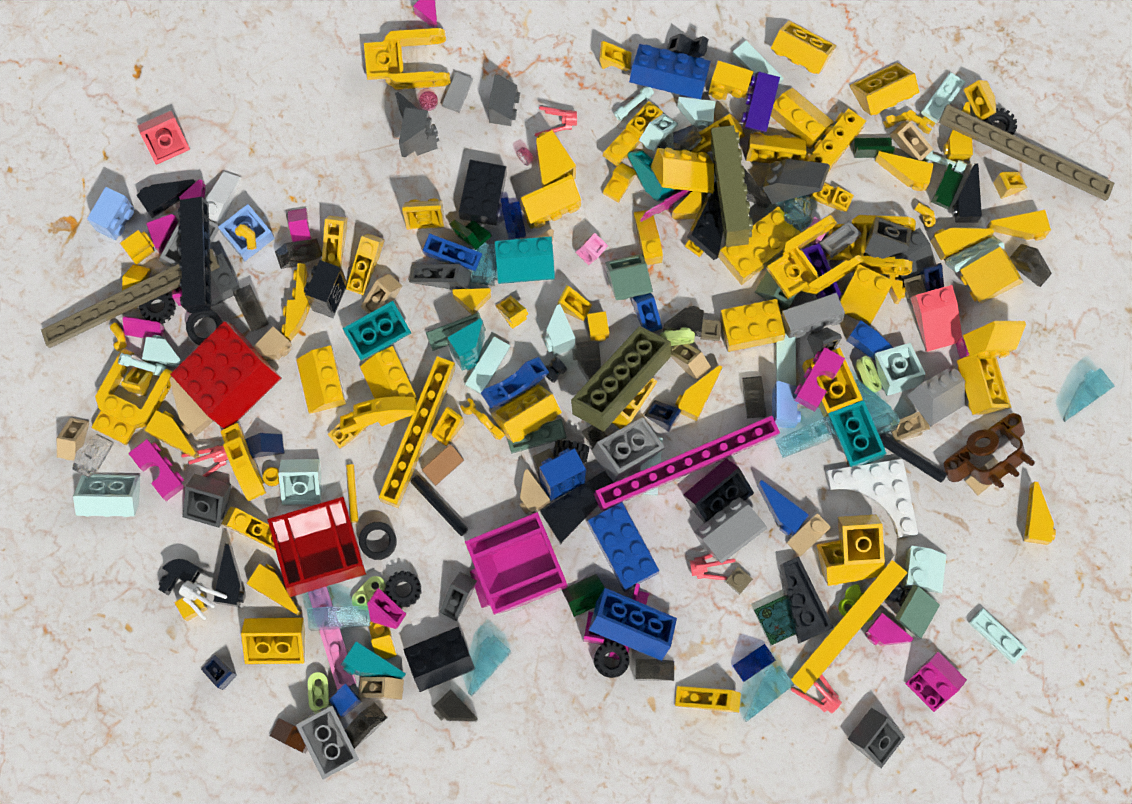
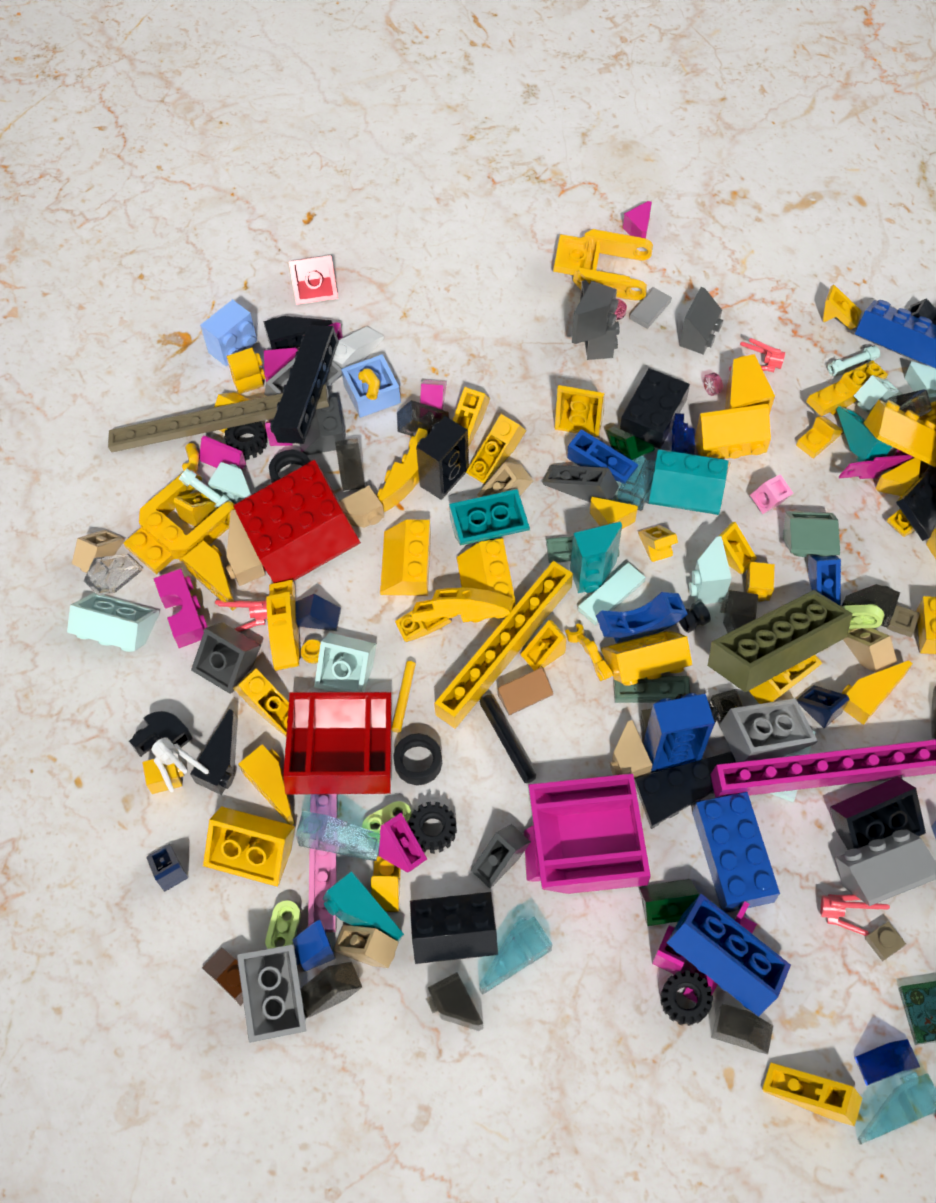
camera: 20 degrees right, 15 degrees down
yellow slope [633,210,663,265] -> none

